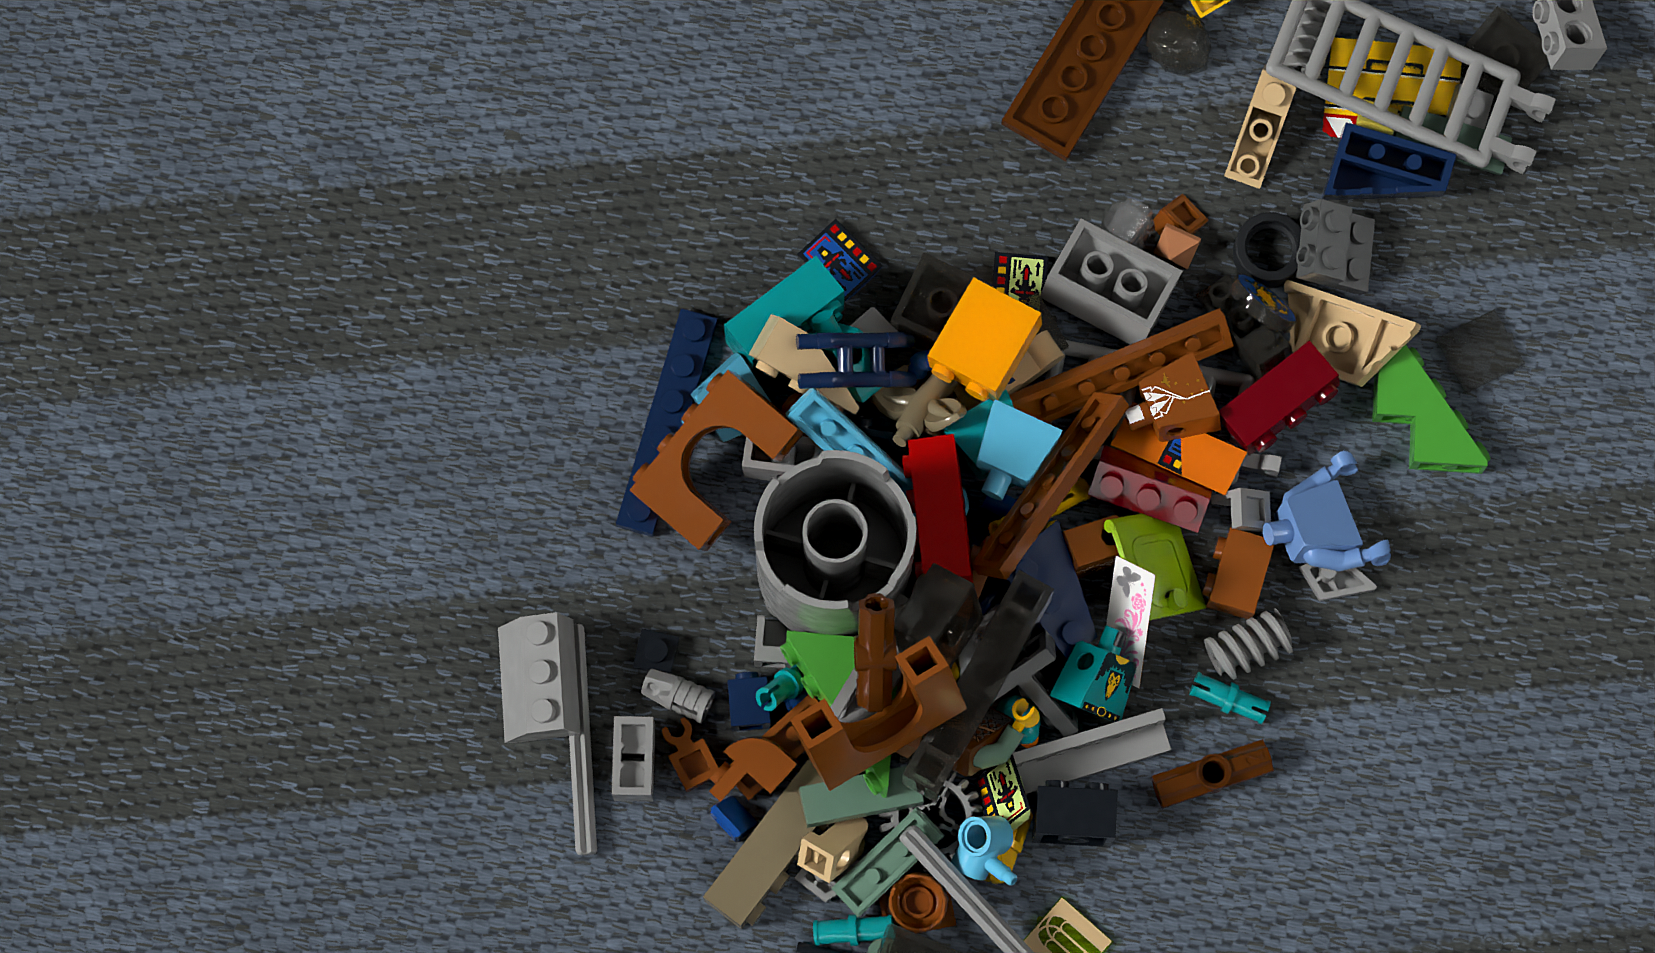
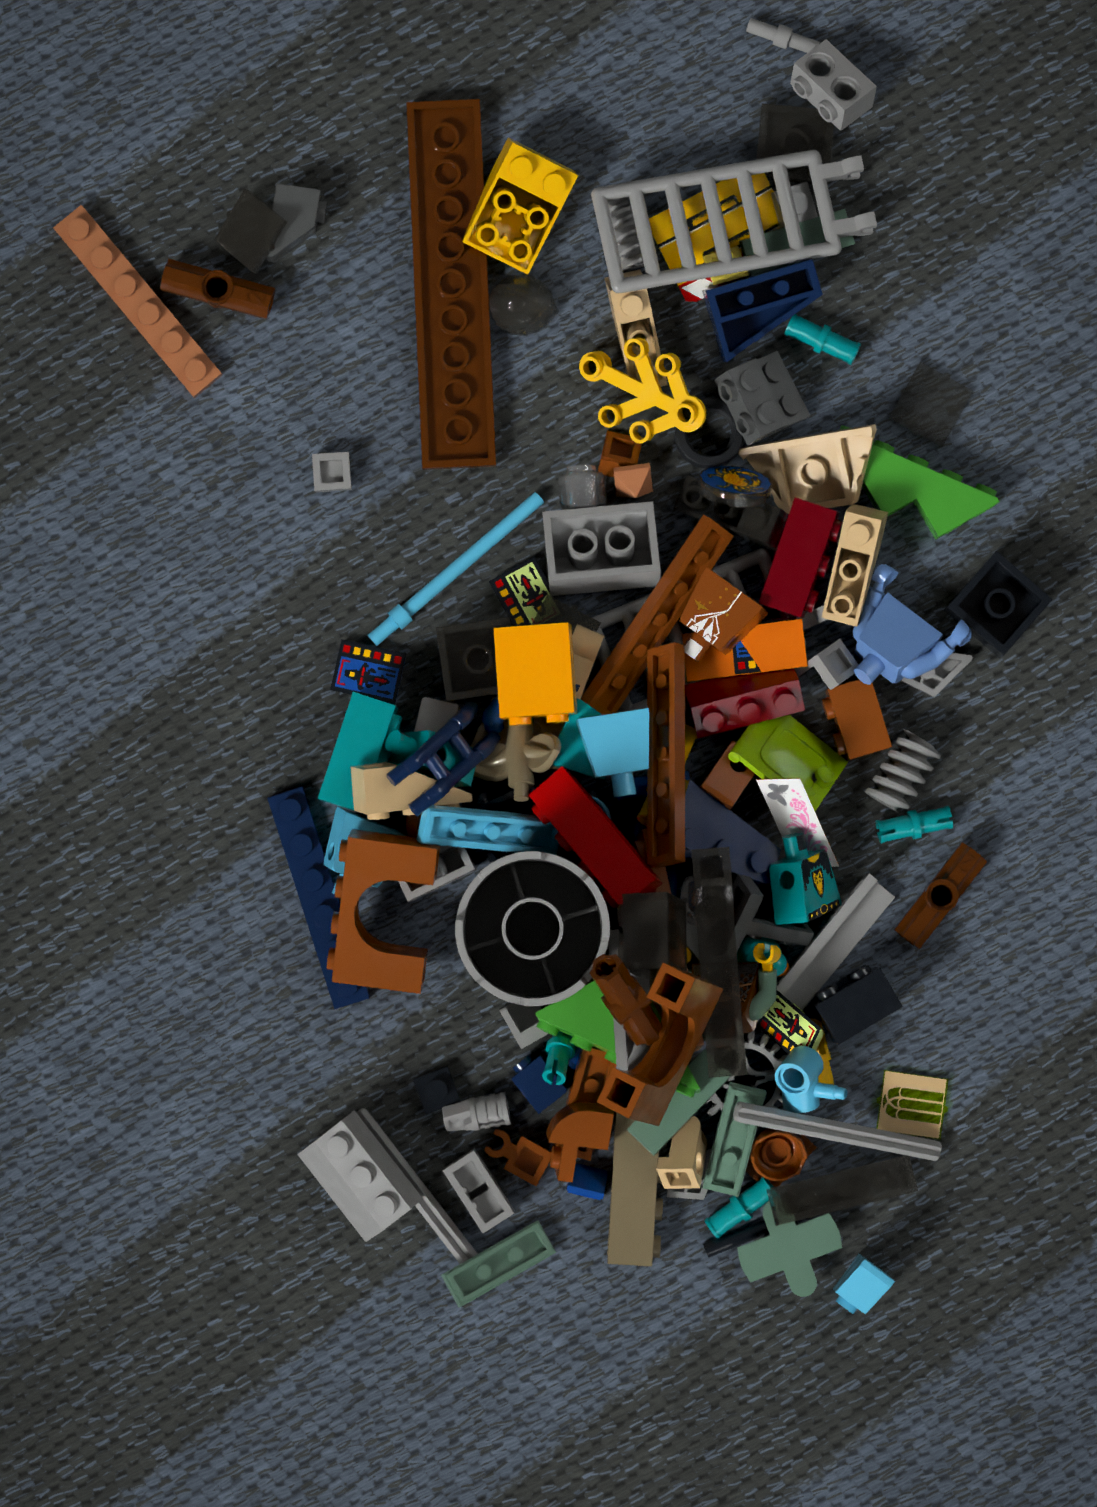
camera: 35 degrees left, 10 degrees up
none -> light grey plate [312,452,352,492]
none -> medium azure bar [367,492,544,646]
none -> sand green tile [441,1220,556,1308]
none -> yellow plant [579,337,706,443]
none -> teal pin [784,314,861,365]
none -> tan slope [821,504,888,627]
none -> black brick [944,551,1053,658]

